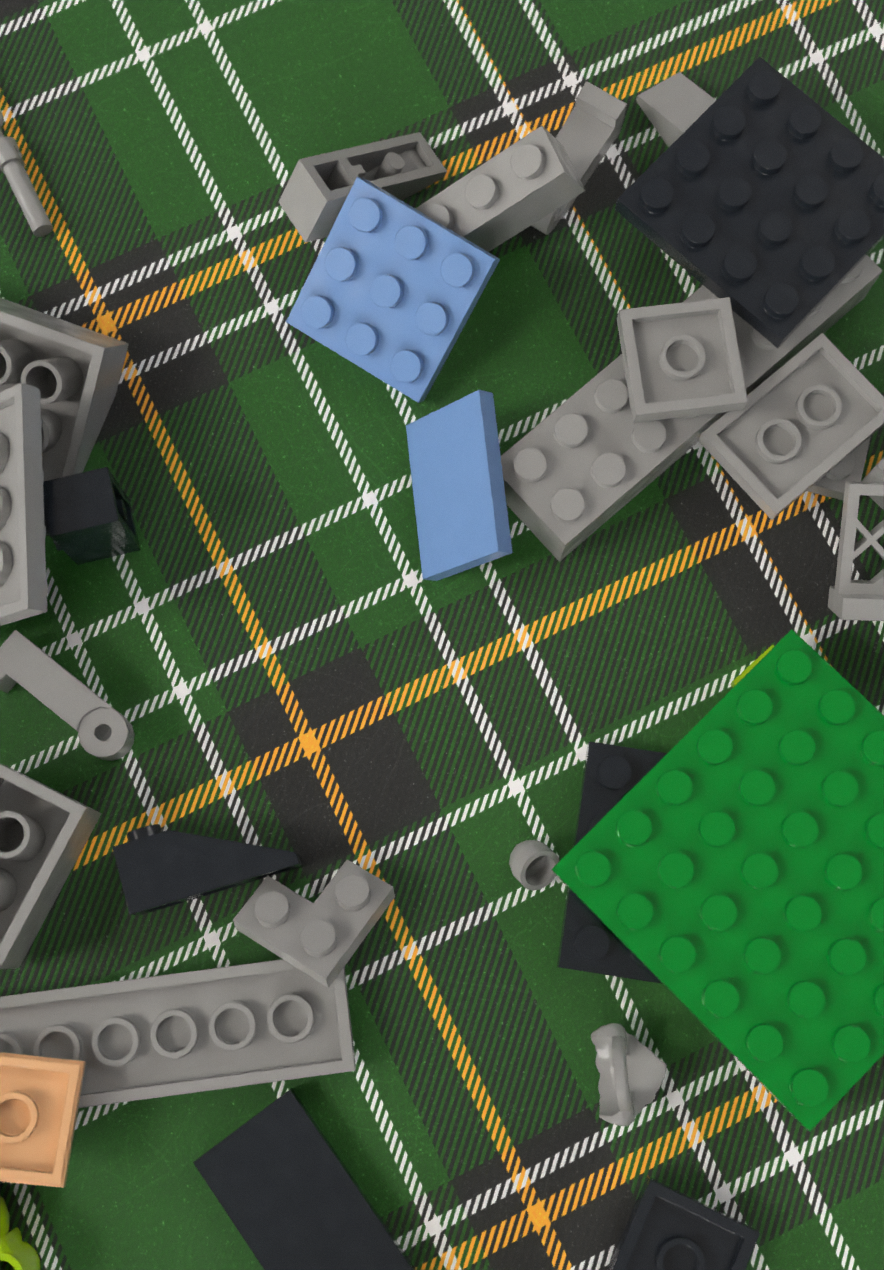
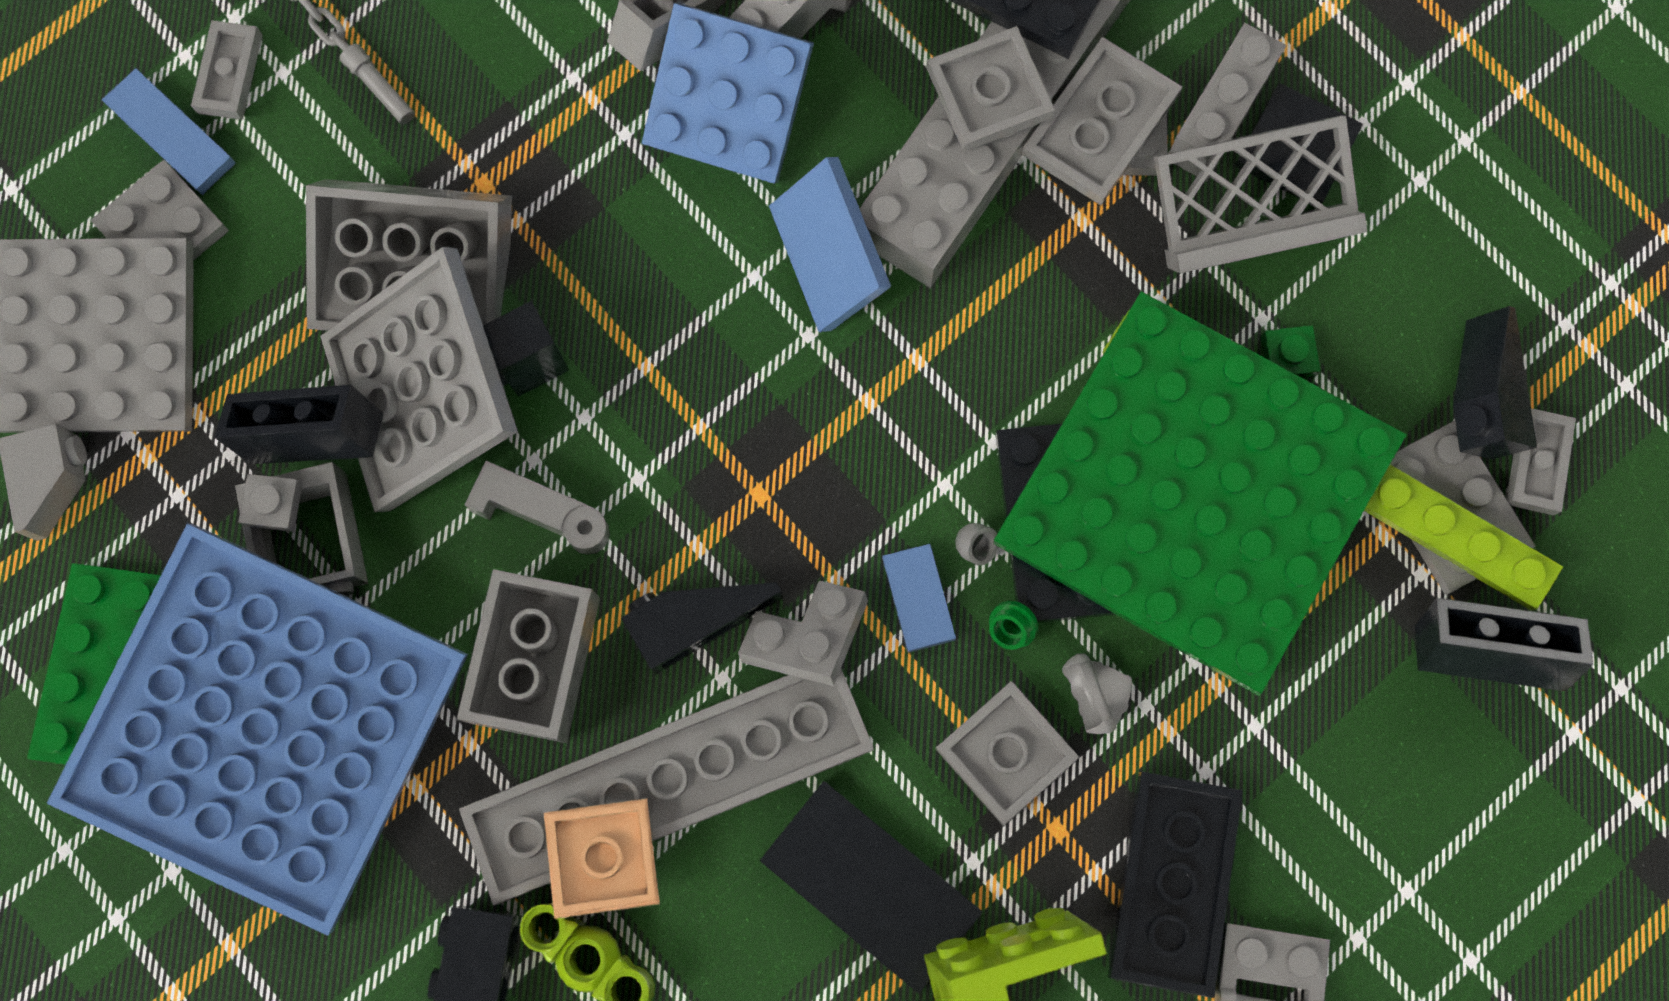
camera: 10 degrees left, 0 degrees up
none -> medium blue tile [882,544,956,653]
none -> light grey plate [935,681,1080,826]
none -> green plate [989,601,1038,650]

